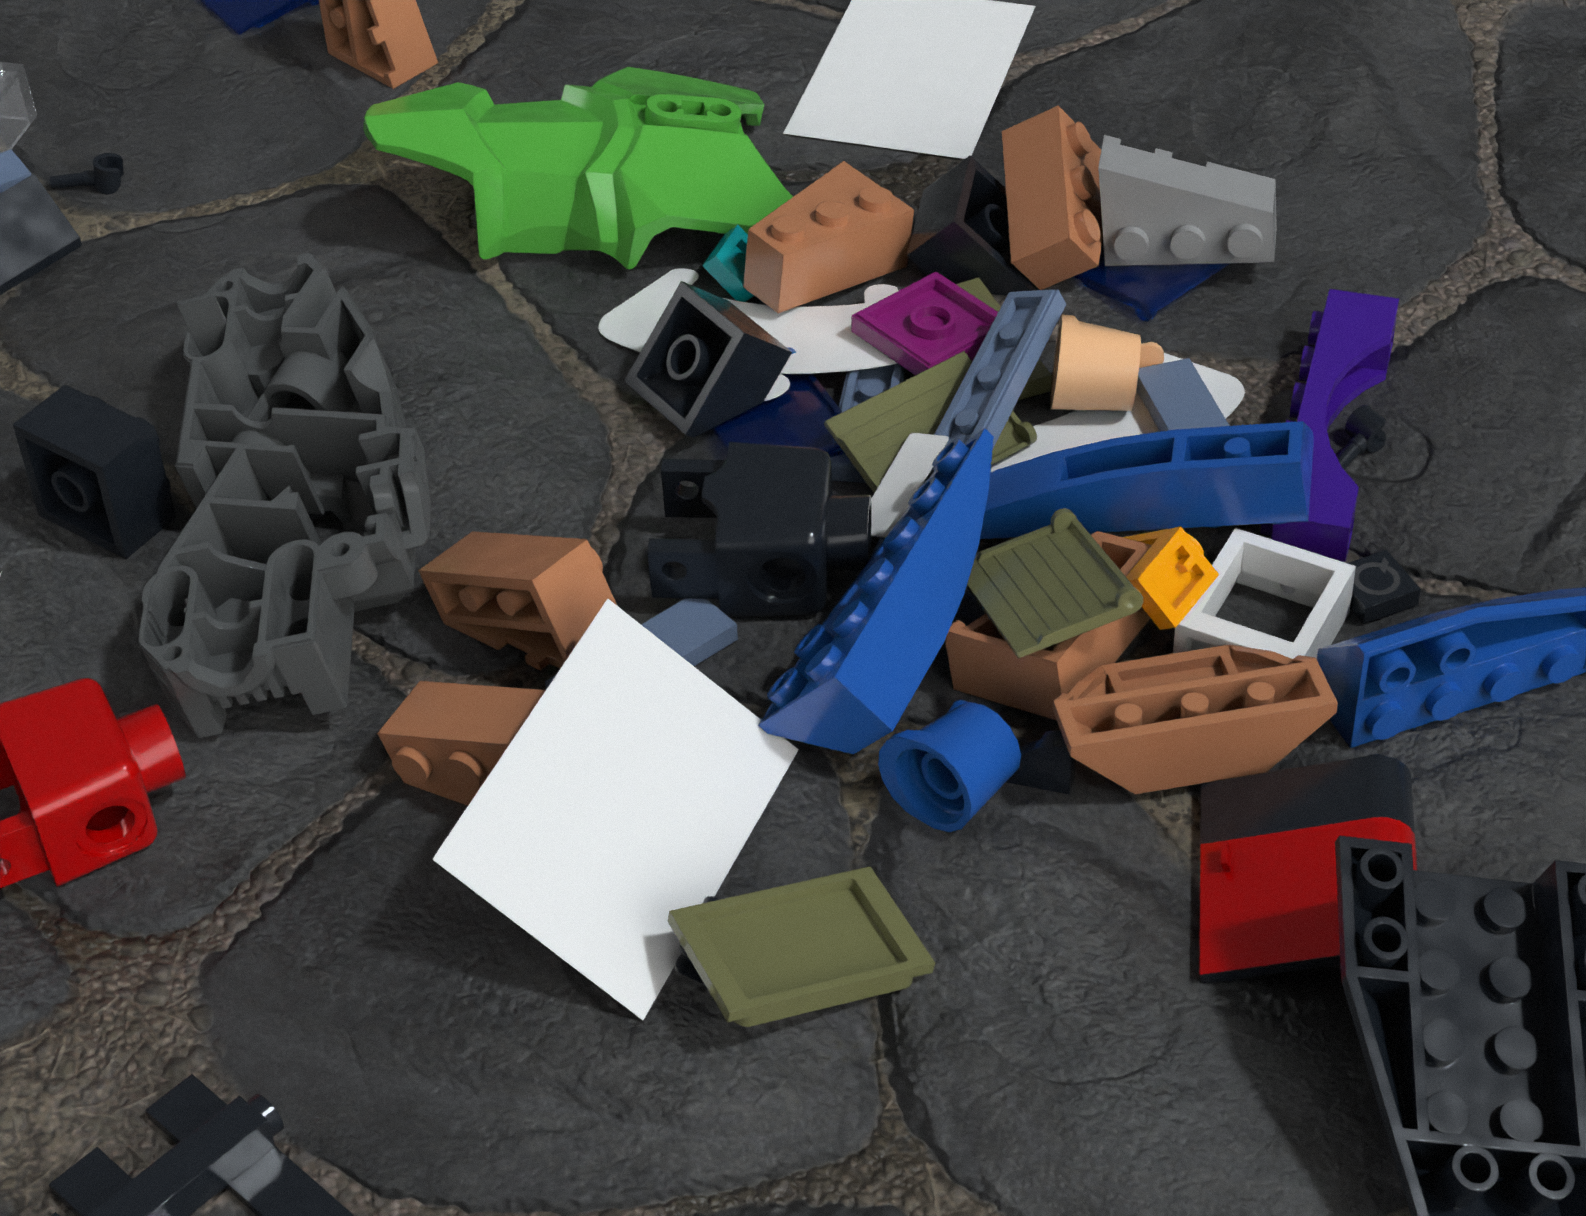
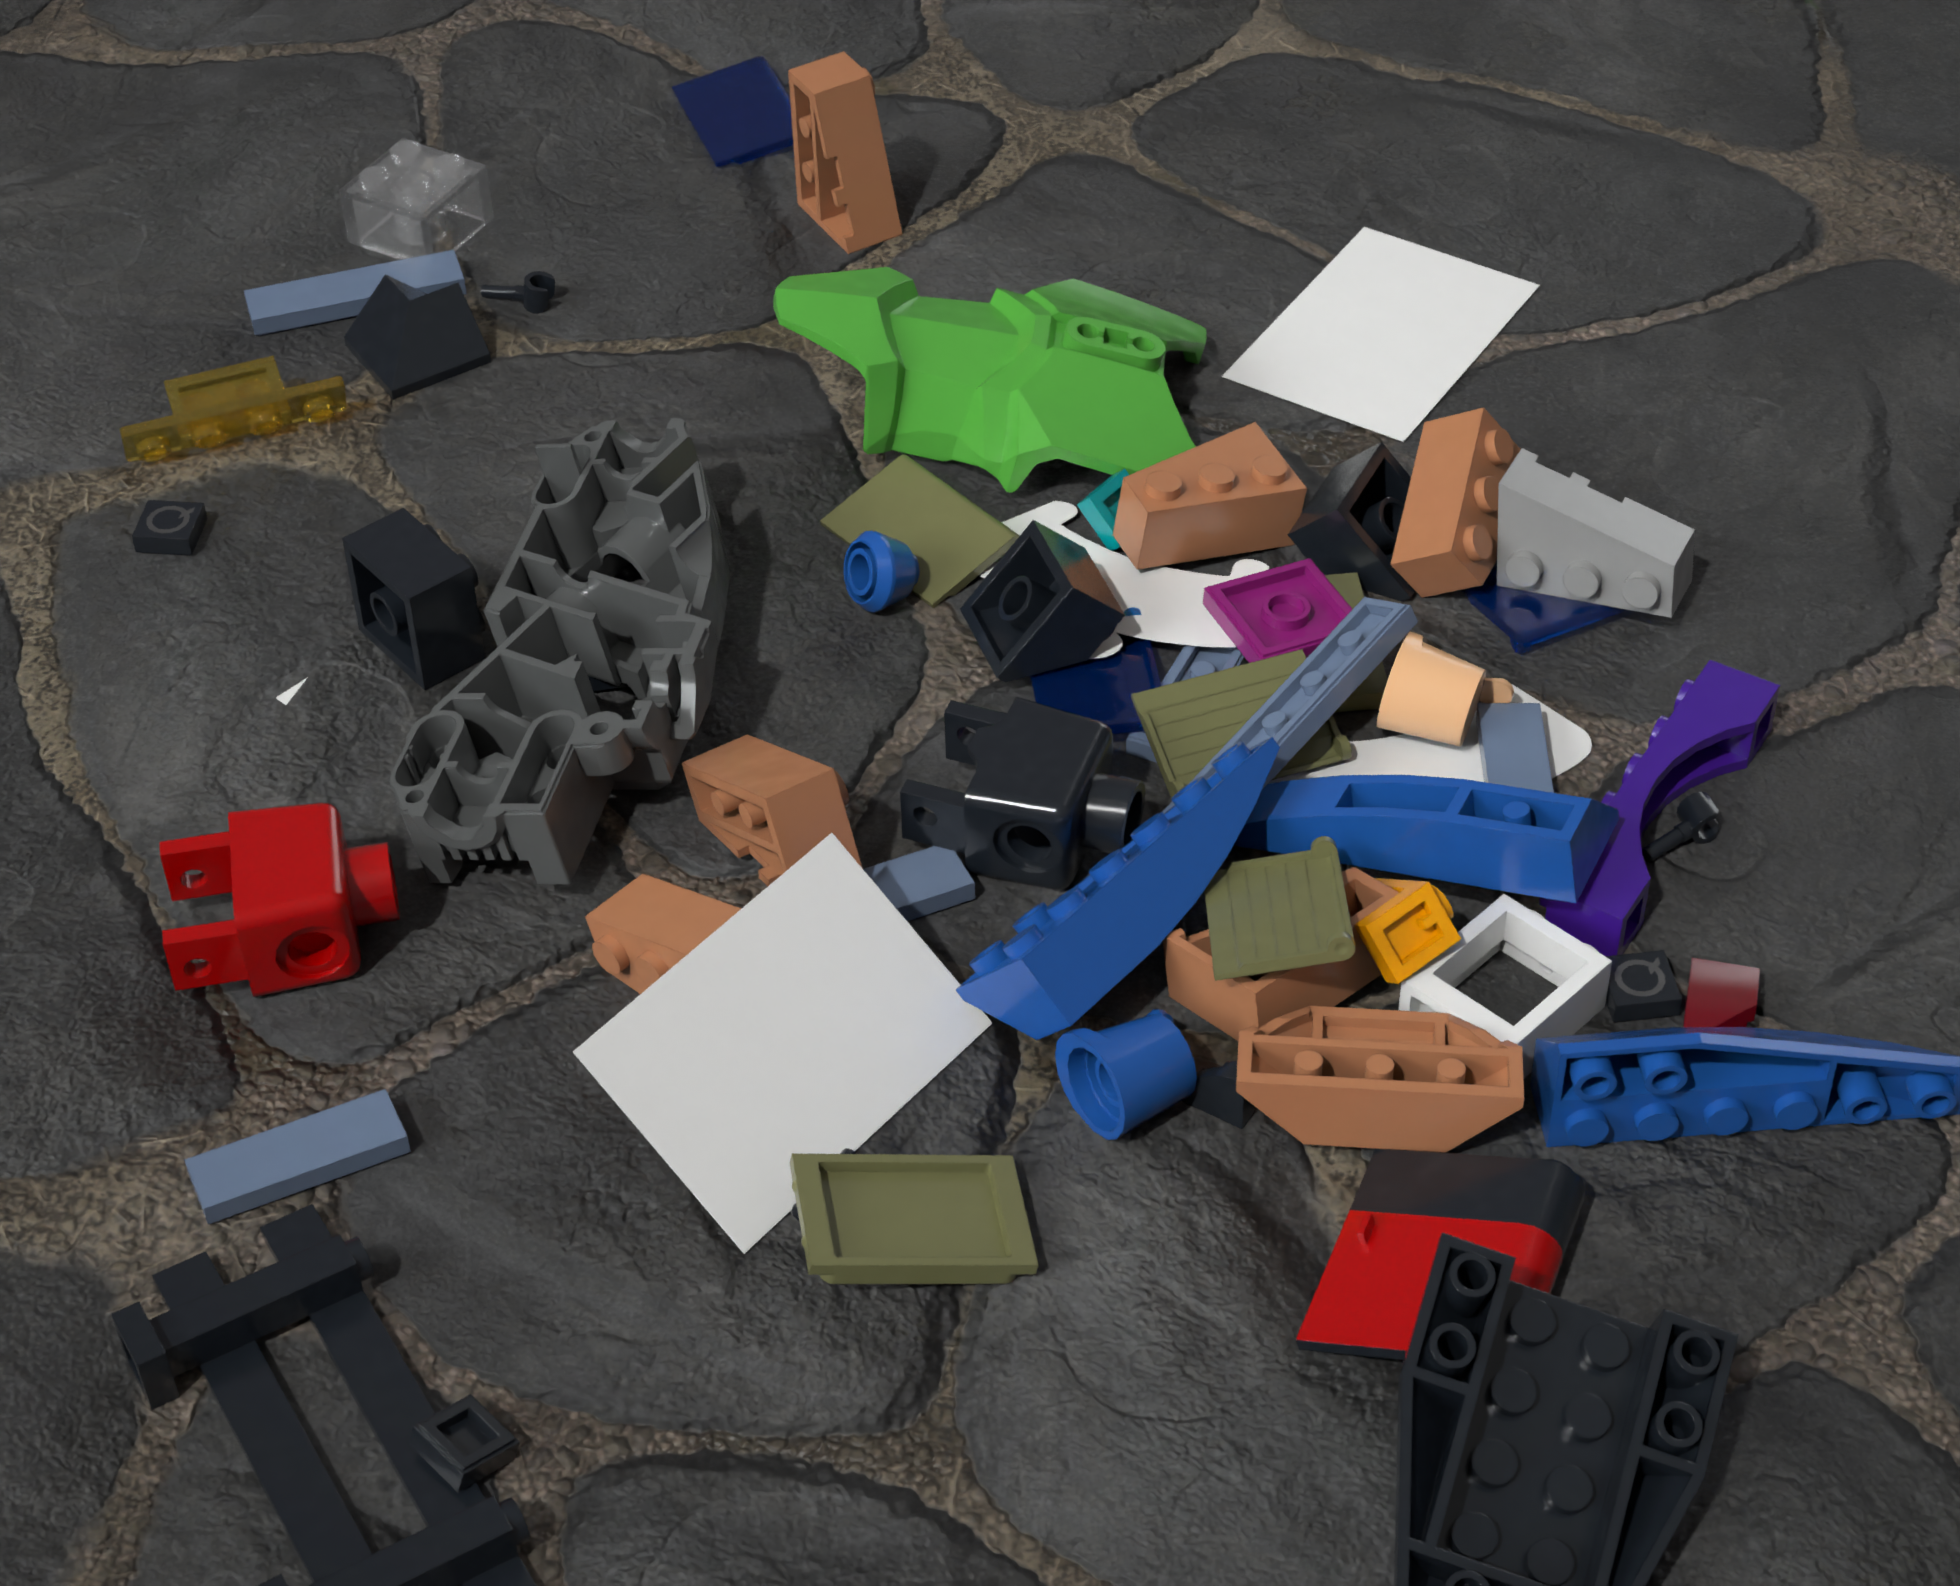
camera: 15 degrees right, 0 degrees up
white sticker [871,433,949,538] -> none
none -> sand blue tile [184,1089,411,1225]
none -> olive piece [820,454,1020,608]
none -> blue cone [843,531,920,612]
none -> dark red slope [1682,957,1760,1027]

